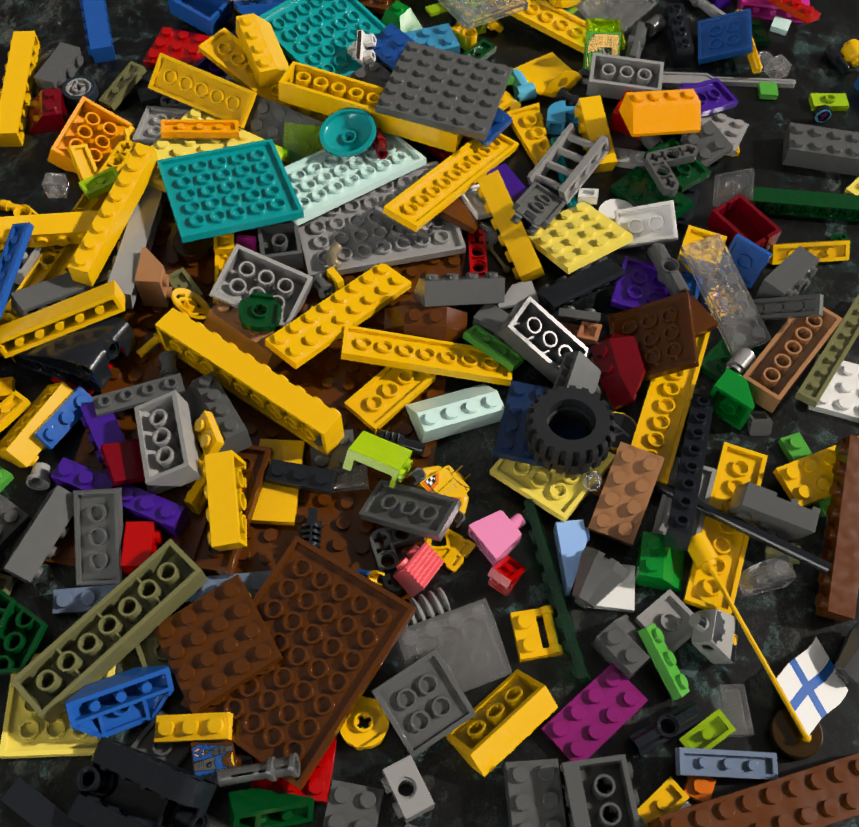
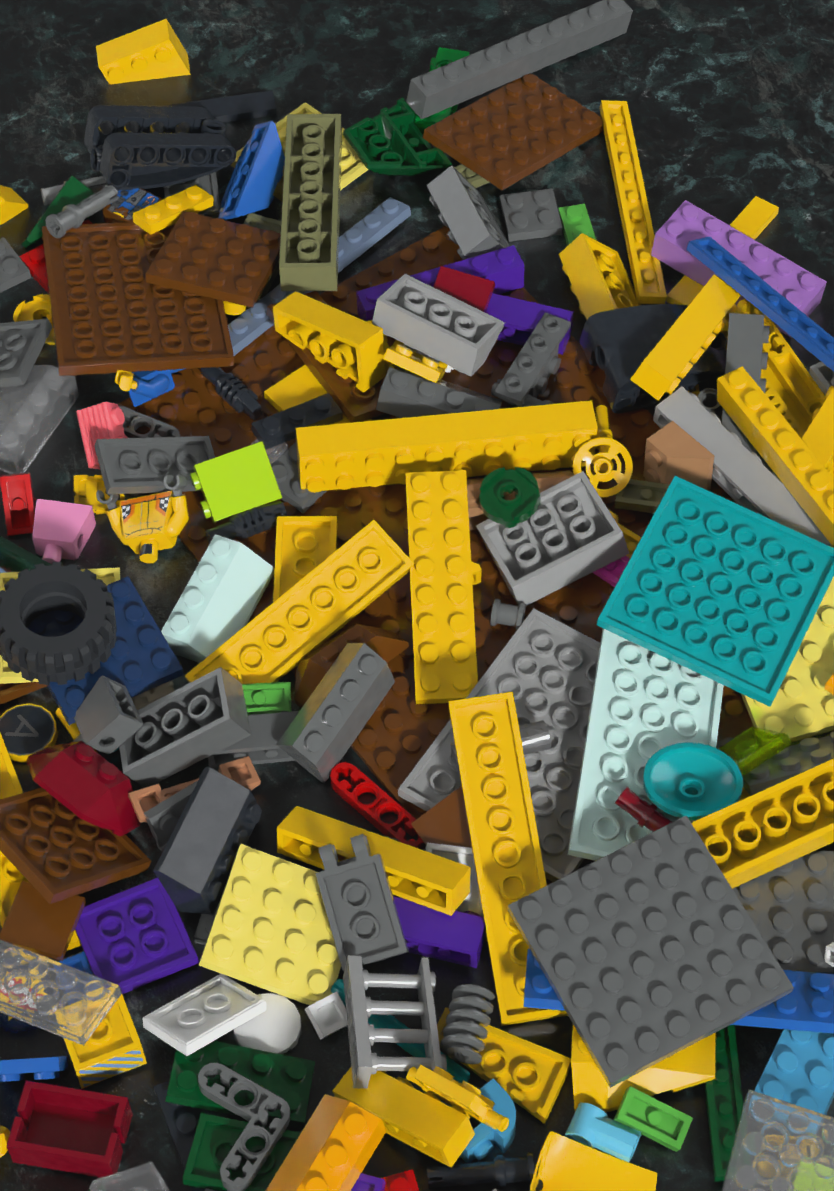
camera: 140 degrees right, 5 degrees down
light grey piece [26,462,51,490] -> none
blue plate [32,386,93,449] -> none
dark grey tile [73,488,125,586] -> none
red brick [121,521,162,575] -> none
dark grey brick [257,222,304,269] -> none
dark tan arm [325,242,342,270] -> none
yellow tile [326,266,344,292] -> none
light grey piece [405,587,451,632] -> none
light grey slope [498,281,539,314] -> none
dark grey piece [647,242,690,296] -> none
none -> yellow plate [406,1064,509,1132]
none -> dark grey piece [440,984,495,1065]

